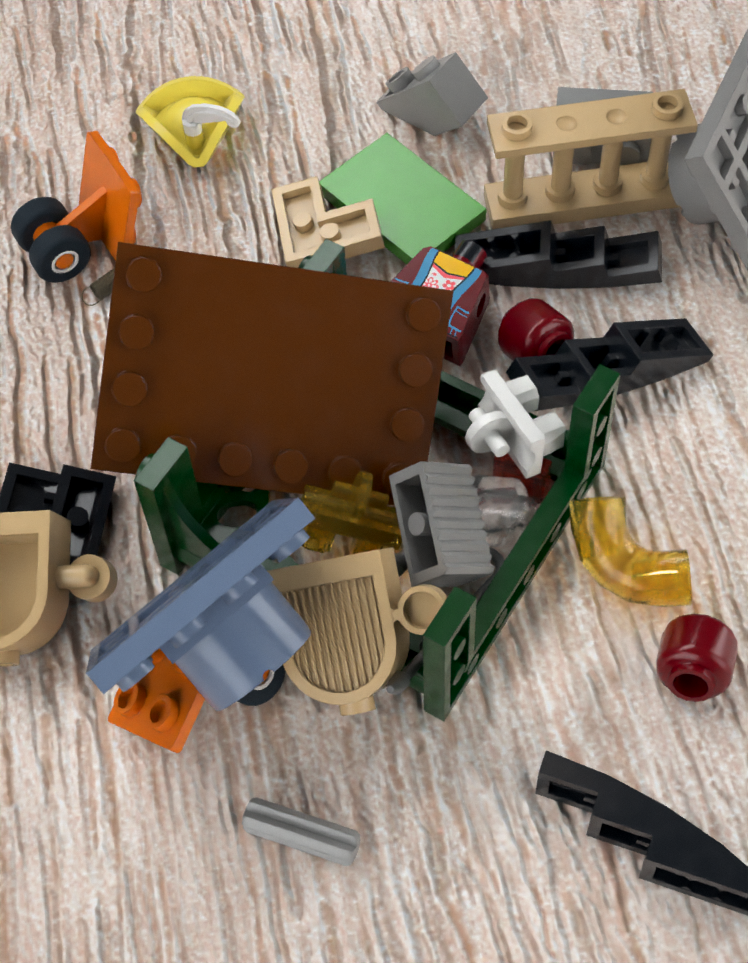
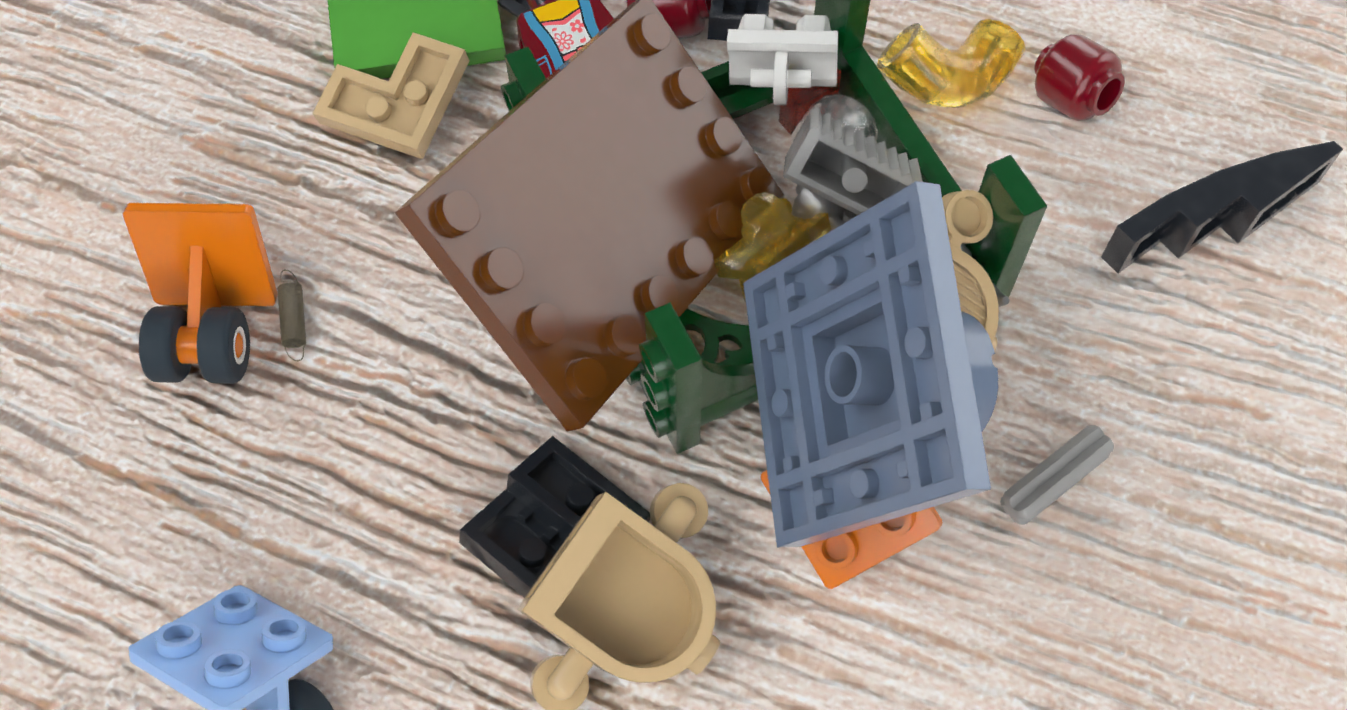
camera: 60 degrees left, 5 degrees up
light yellow hat [136,76,245,168] -> none

